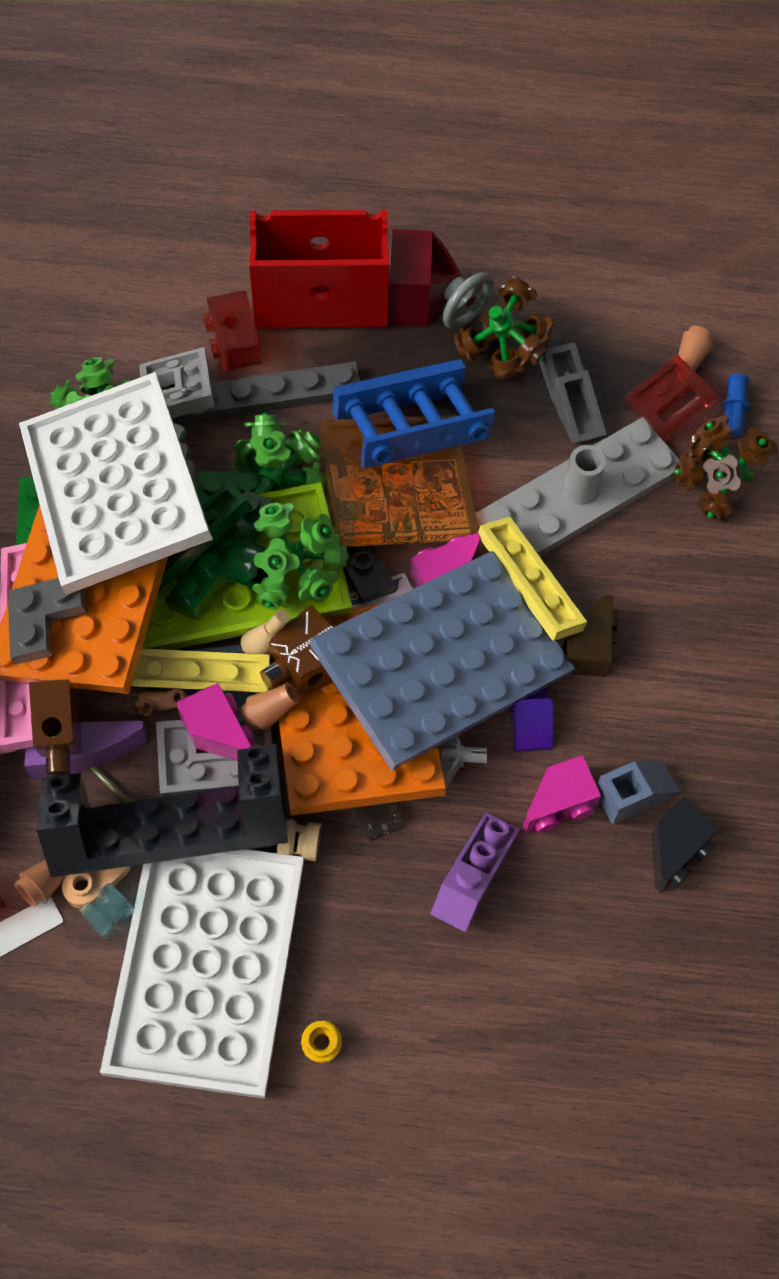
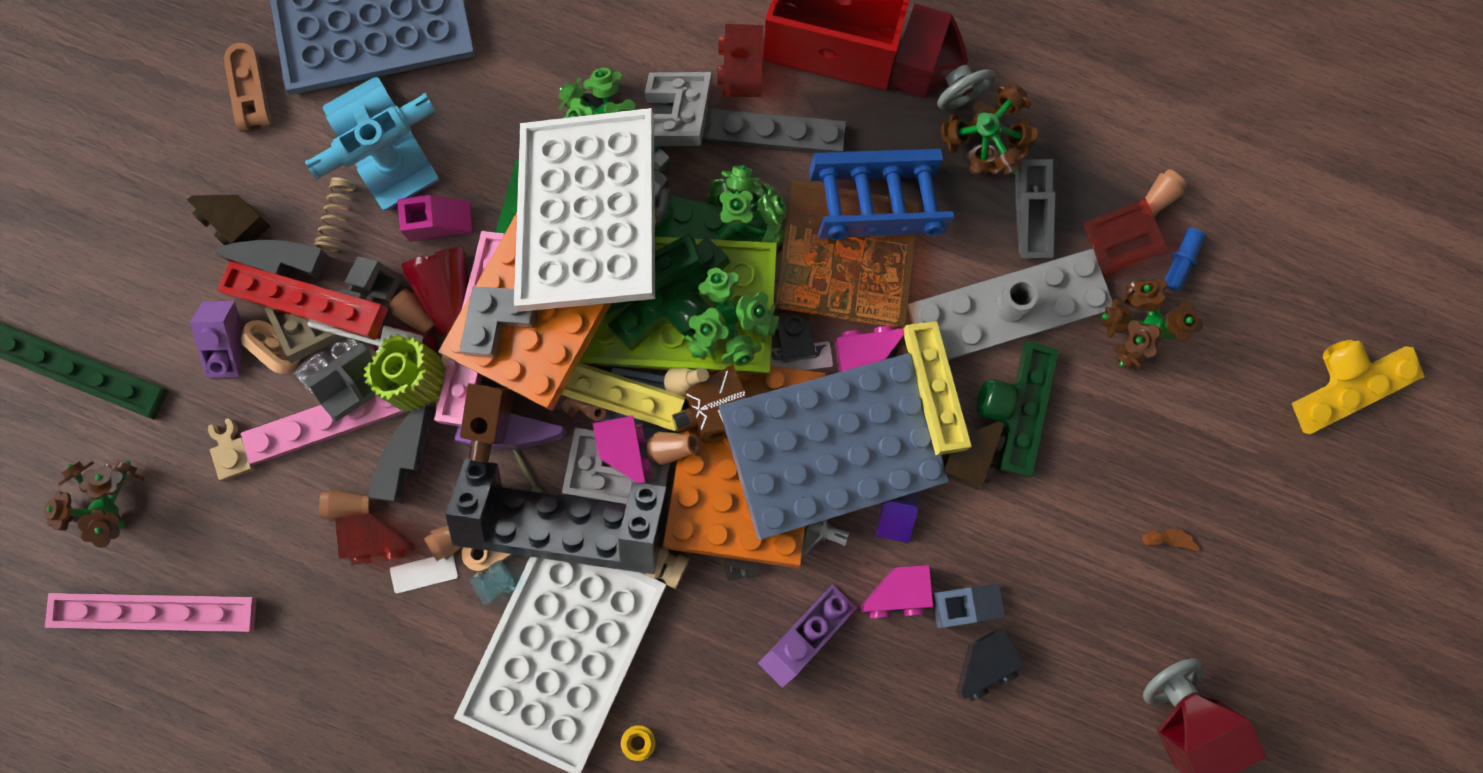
camera: 20 degrees right, 15 degrees up
none -> dark green plate [976,341,1059,478]

